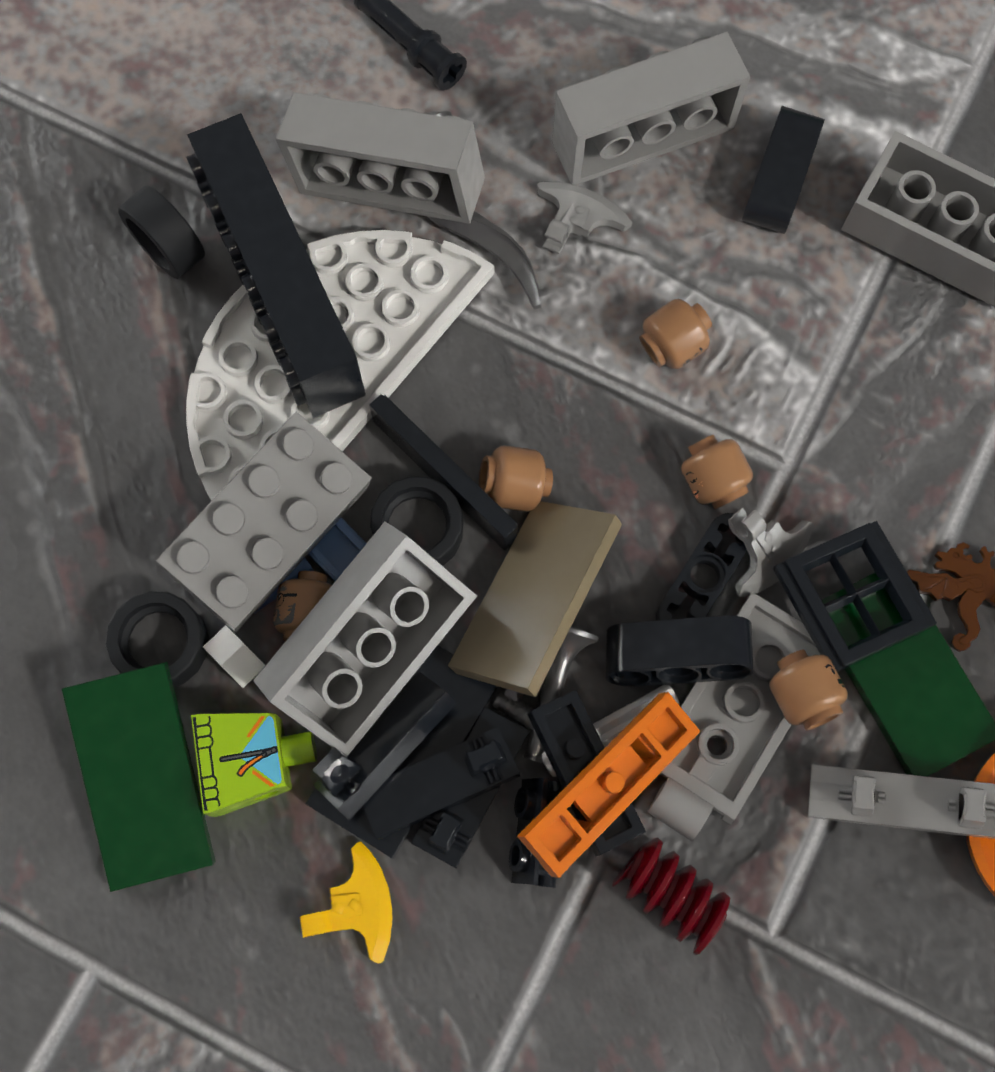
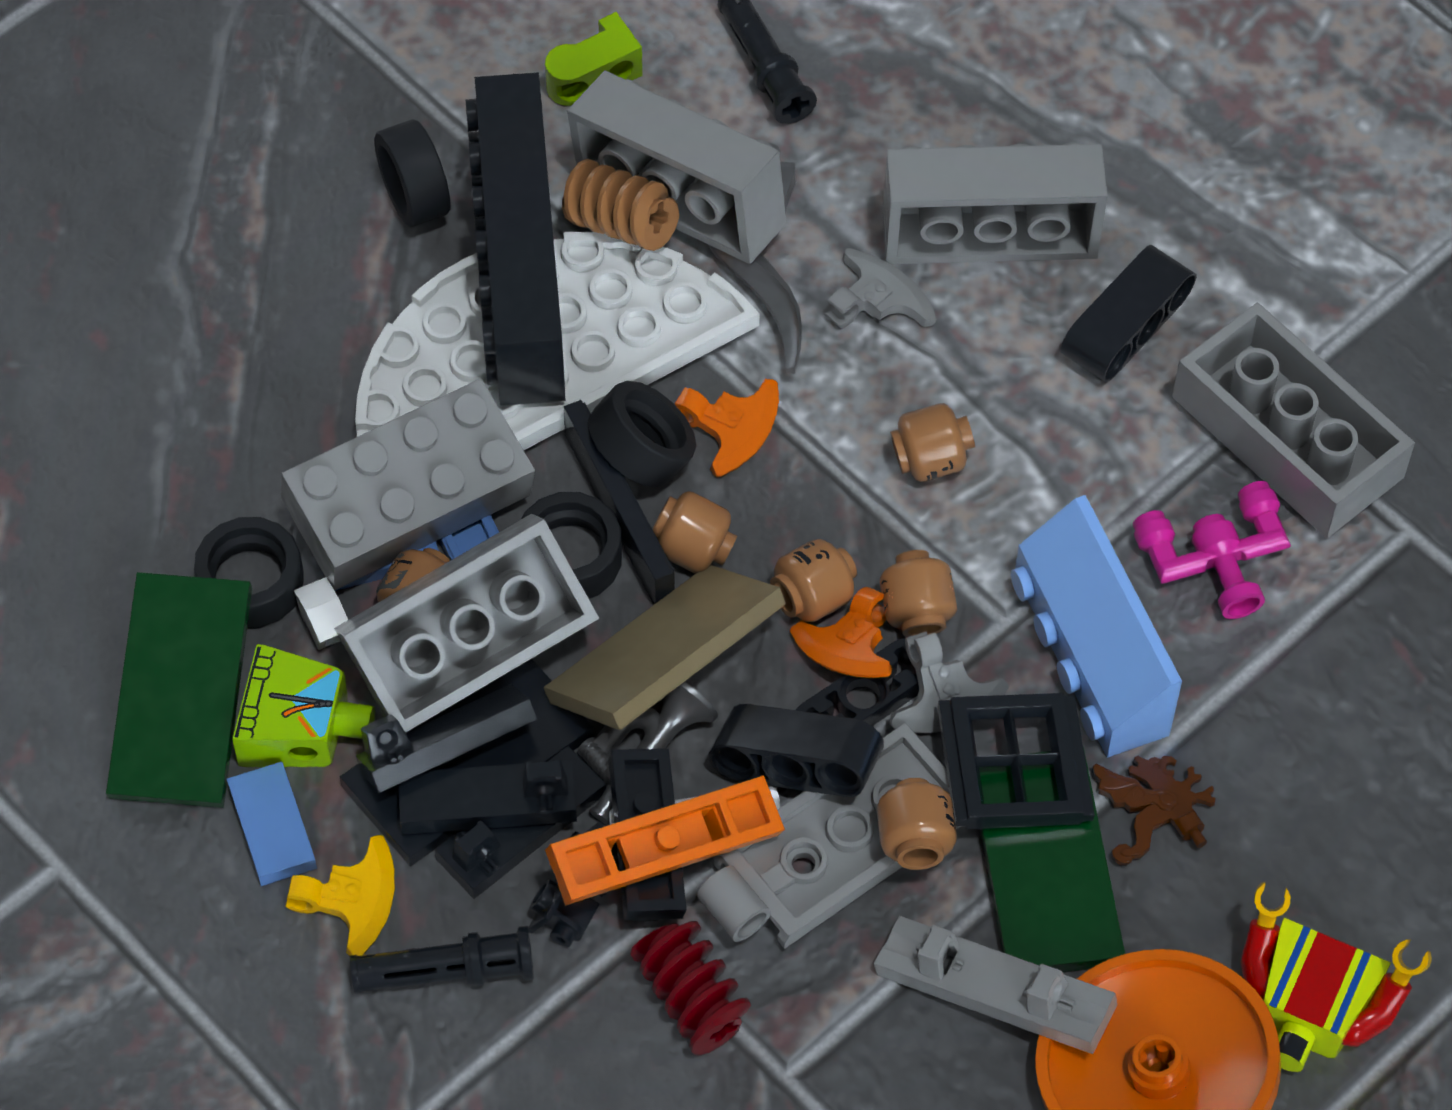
camera: 20 degrees right, 15 degrees down
none -> medium blue tile [227,762,317,886]
none -> black pin [350,926,534,994]
none -> lime leg [545,12,643,106]
none -> medium nougat piece [562,159,680,251]
none -> black tyre [588,381,697,487]
none -> orange piece [674,379,779,477]
none -> medium nougat head [770,539,857,622]
none -> orange piece [790,587,892,678]
none -> light blue slope [1011,495,1182,758]
none -> dark pink piece [1133,481,1291,619]

